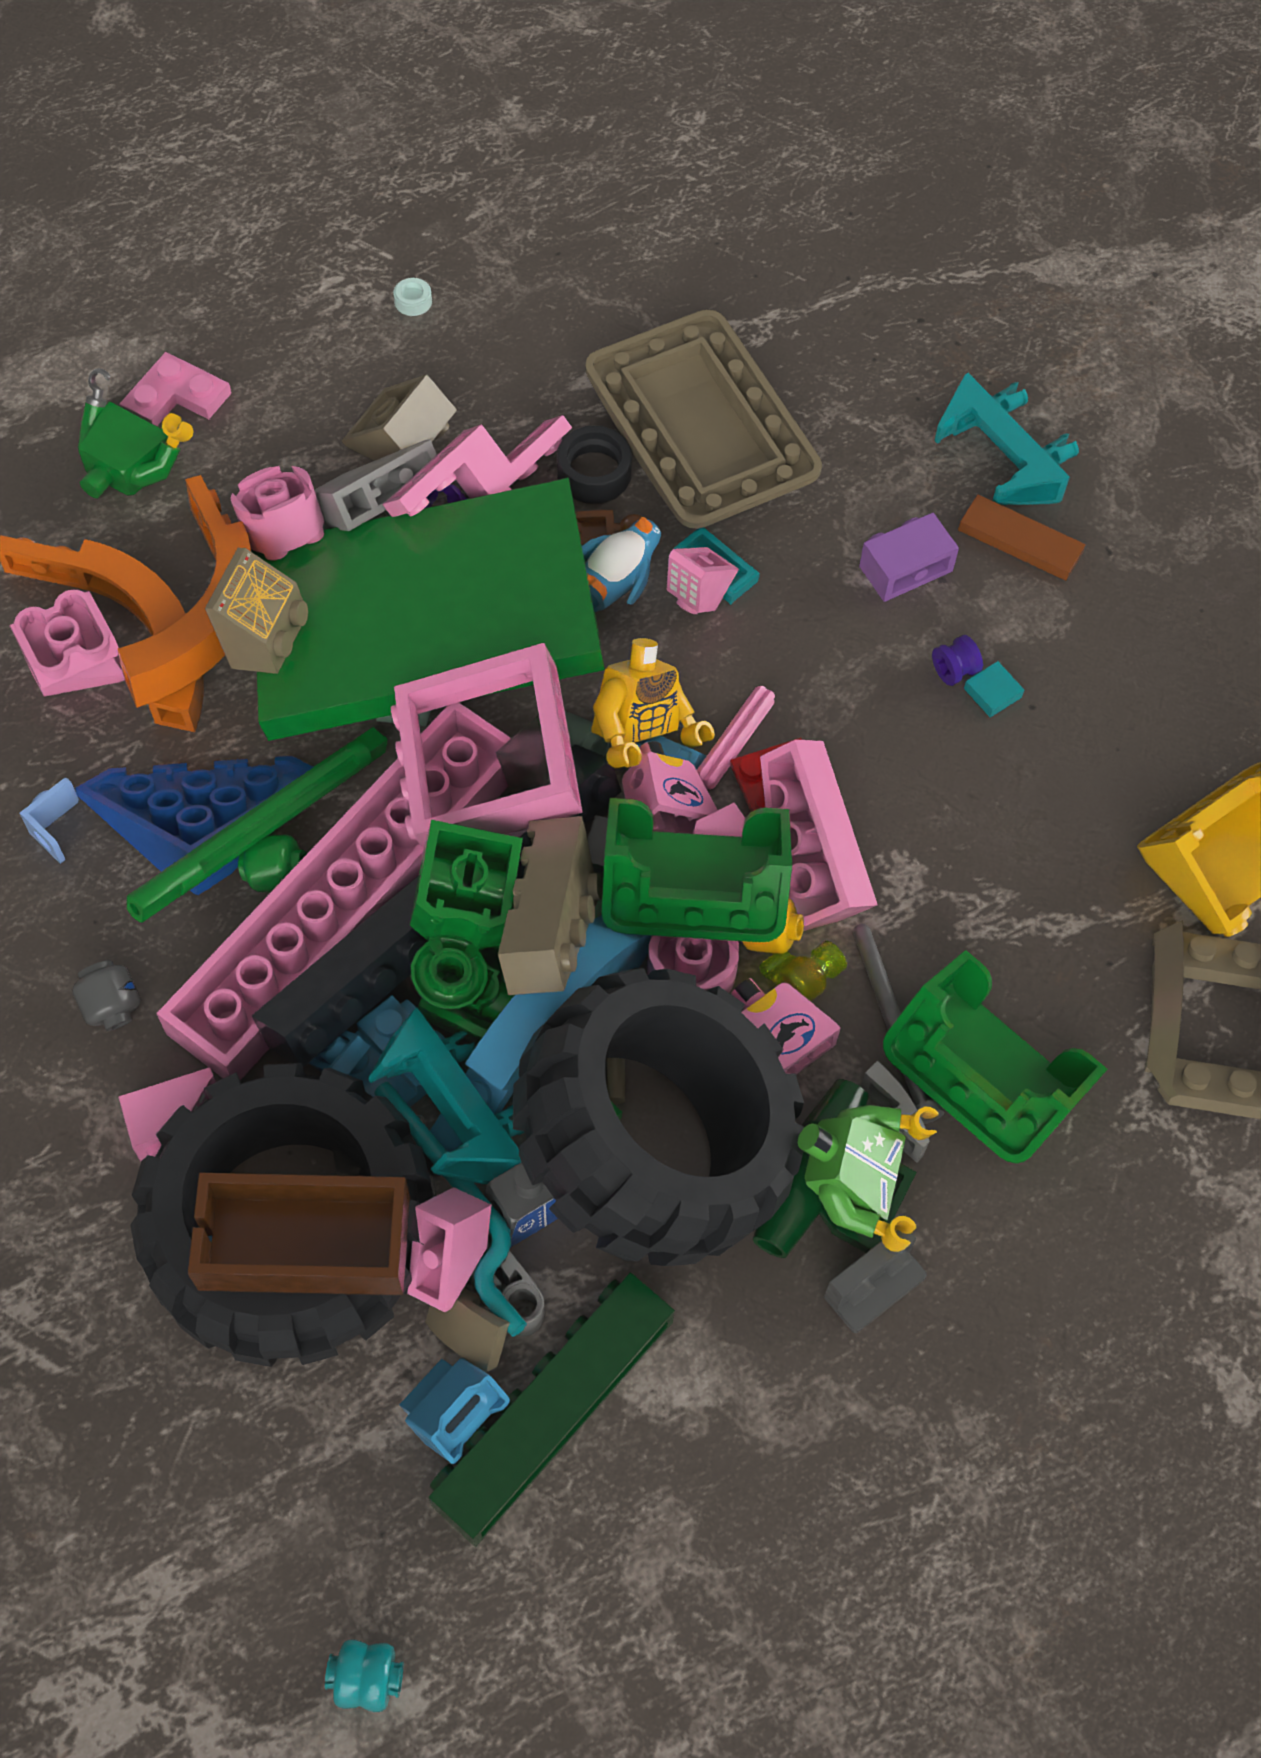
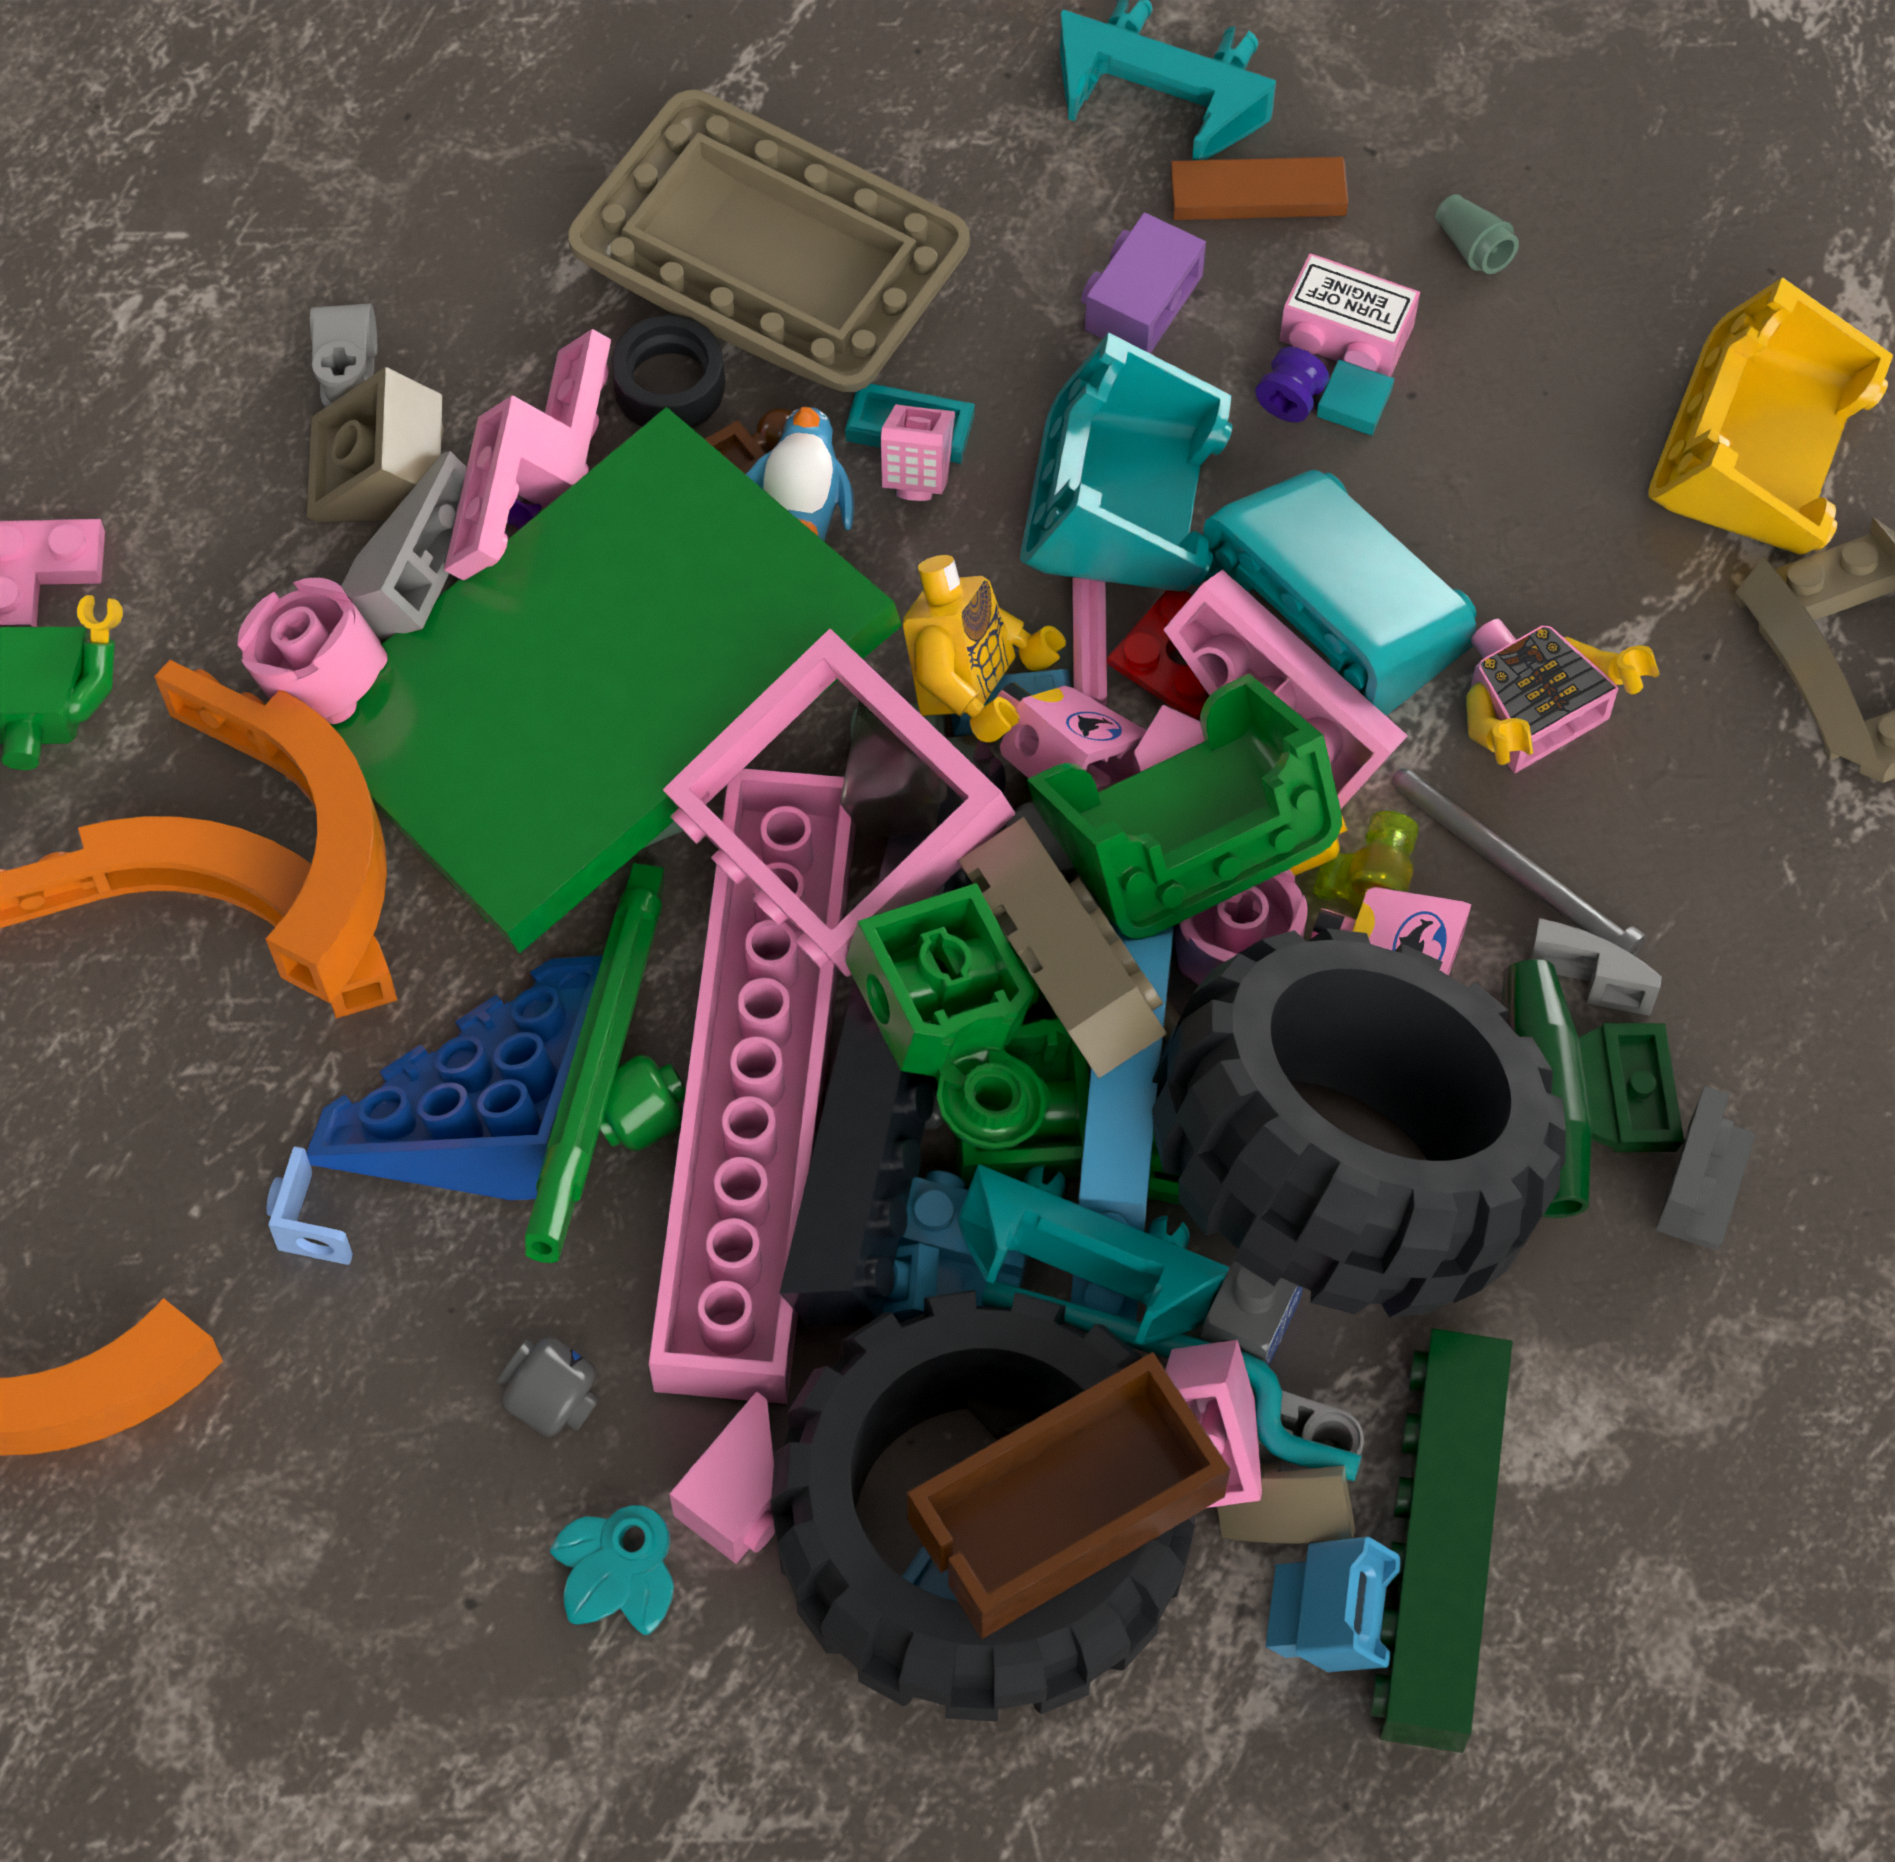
camera: 30 degrees left, 0 degrees up
bright pink piece [9,590,124,697] -> none
dark tan slope [205,547,308,674] -> none
light aqua tile [393,278,432,316] -> none
bright green torso [798,1105,939,1252] -> none
green windscreen [883,950,1108,1163] -> none
none -> light grey piece [310,303,378,408]
none -> teal plate [550,1505,674,1635]
none -> teal windscreen [1020,332,1233,592]
none -> teal windscreen [1203,469,1477,716]
none -> brick [1279,253,1420,377]
none -> sand green cone [1435,194,1519,274]
none -> torso [1466,619,1660,774]

